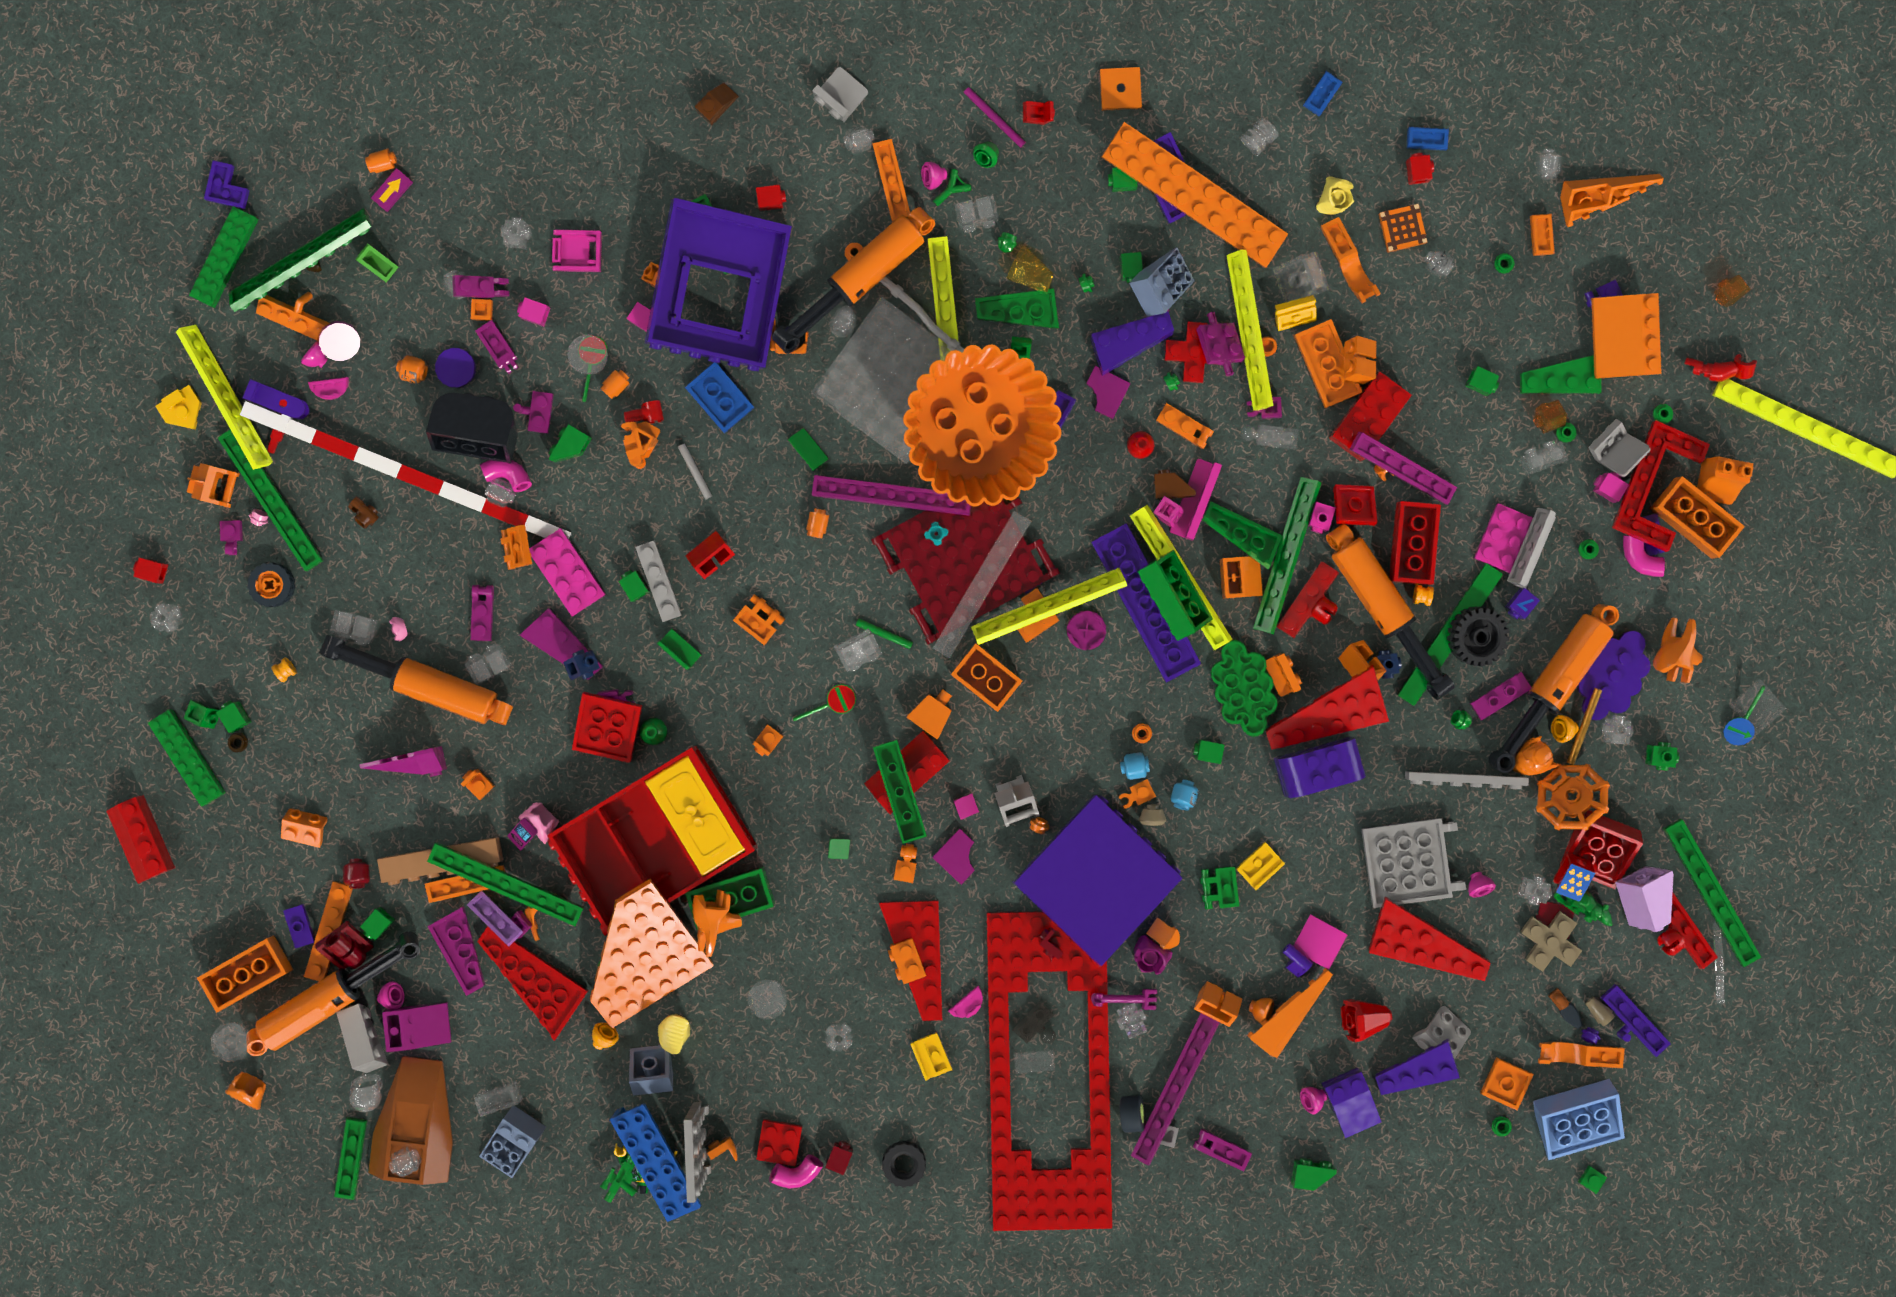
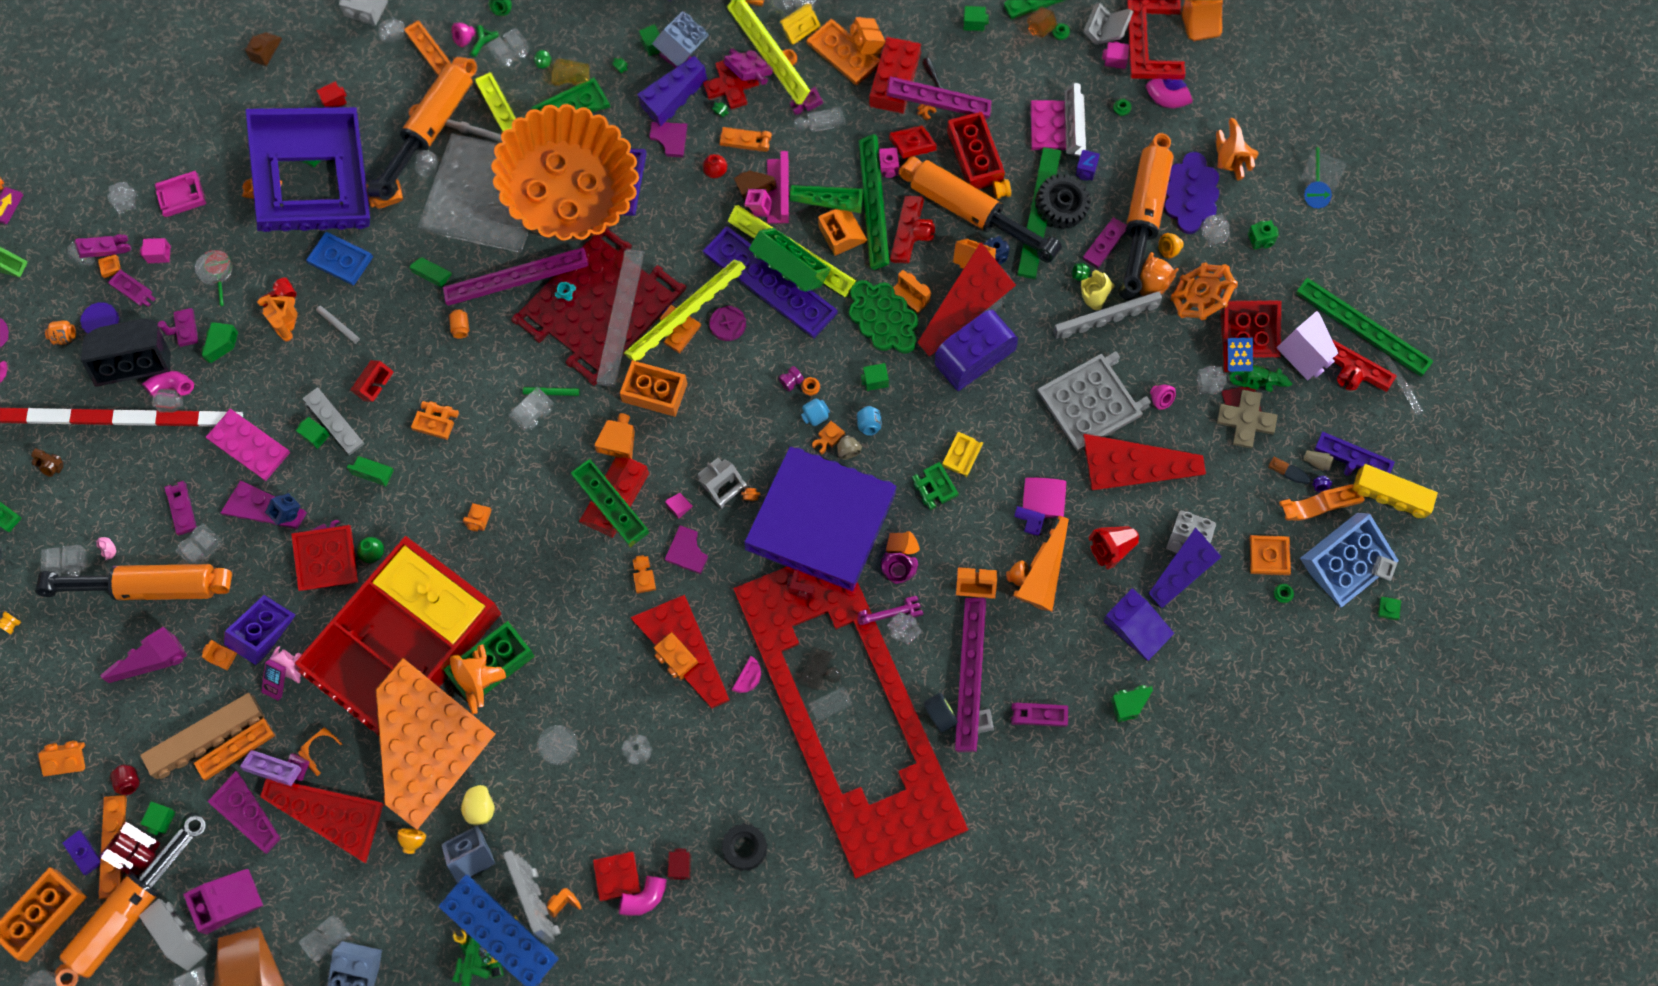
camera: 20 degrees left, 20 degrees down
dark pink brick [377,981,404,1009] -> none
green plate [427,842,584,926] -> none
orange plate [500,525,532,570] -> none
orange brick [600,370,630,399] -> none
dark pink brick [627,302,651,332] -> none
piece [793,684,856,721] -> none
green slope [828,837,850,859] -> none
yellow plate [910,1032,952,1081] -> none
dark pink brick [1300,1087,1327,1115] -> none
clear brick [1518,440,1569,476] -> none
pearl gold bar [1567,688,1602,765] -> none
orange brick [1650,476,1745,559] -> none
none -> dark purple slope [224,595,295,665]
none -> magenta wheel [778,366,804,392]
none -> black piece [923,57,942,89]
none -> light yellow hair [1081,270,1115,310]
none -> yellow brick [1352,464,1438,518]
none -> light grey tile [1371,556,1397,581]

